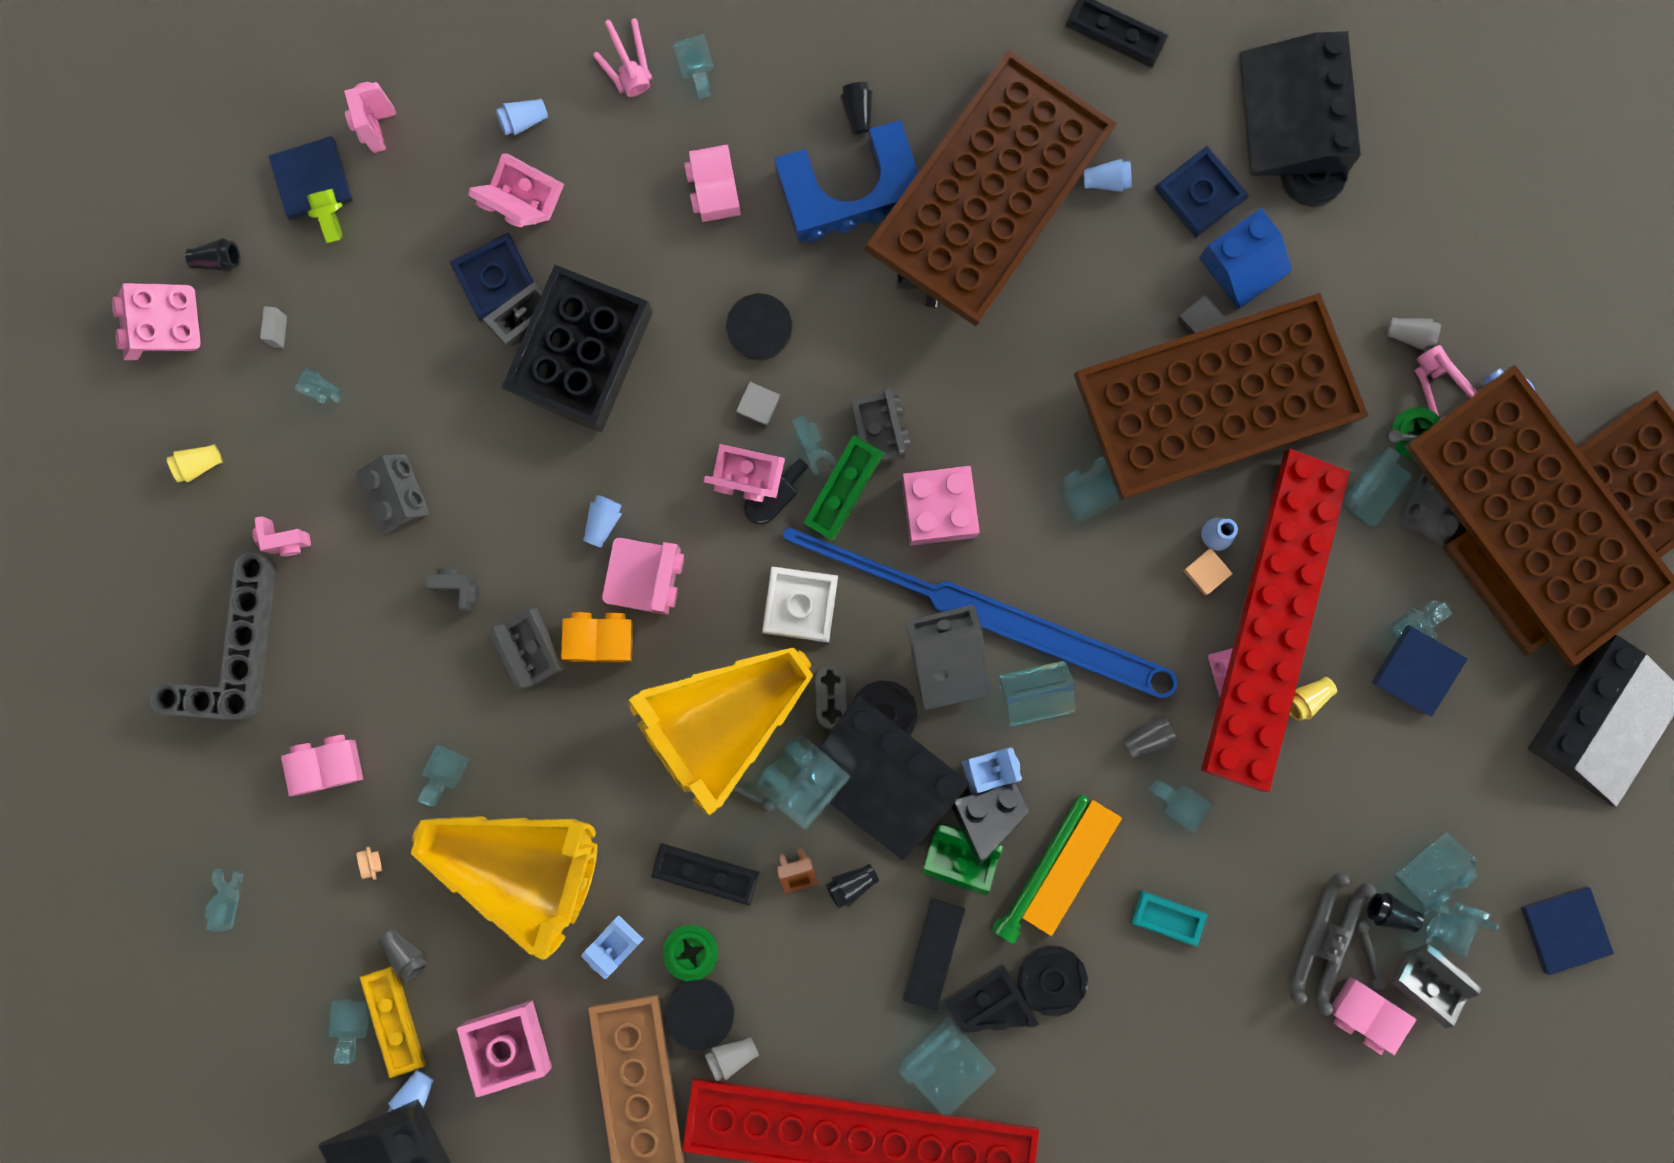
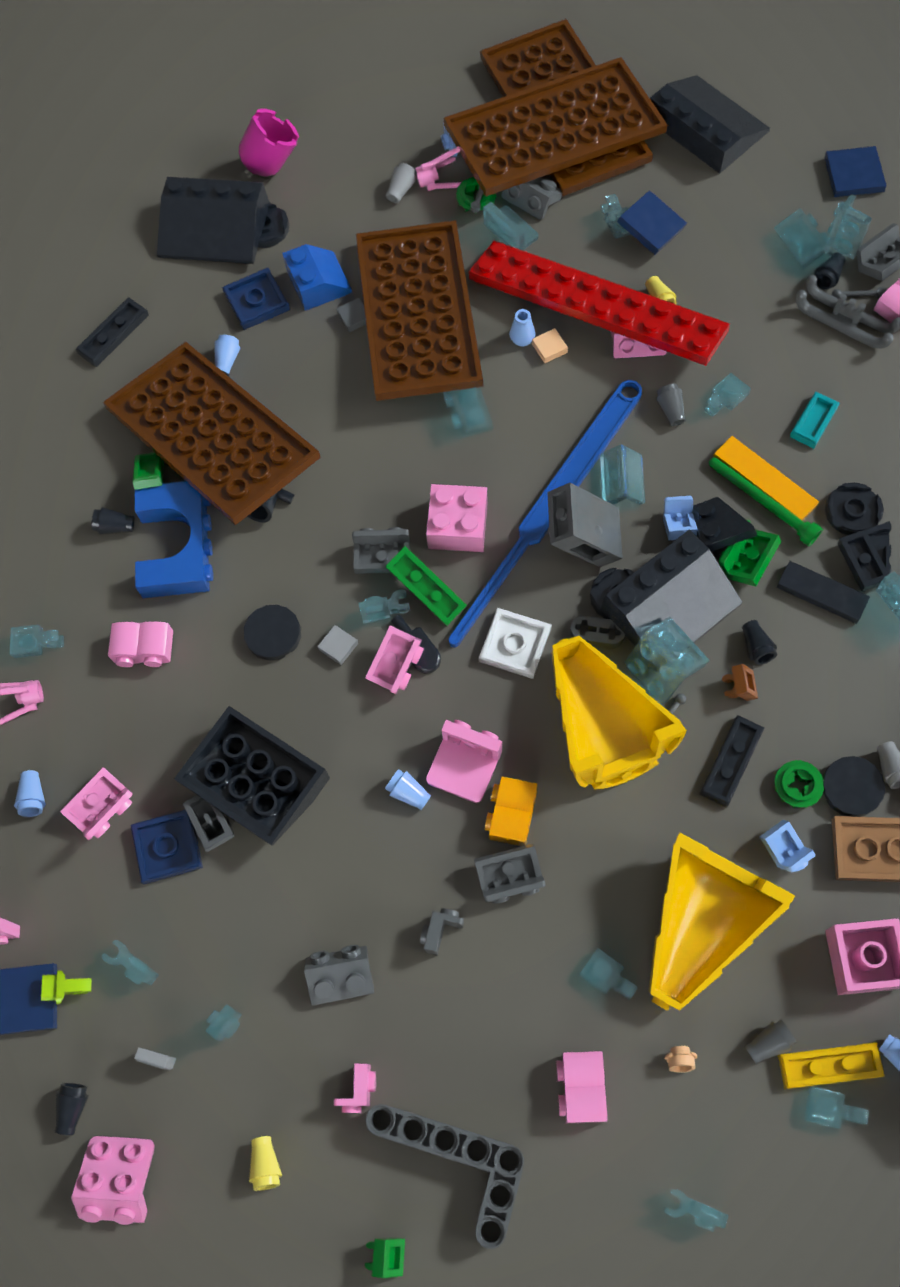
camera: 70 degrees left, 15 degrees down
none -> clear light blue plate [101,940,159,985]
none -> green tile [132,452,164,490]
none -> dark pink cylinder [238,108,299,177]
none -> green tile [365,1237,405,1278]

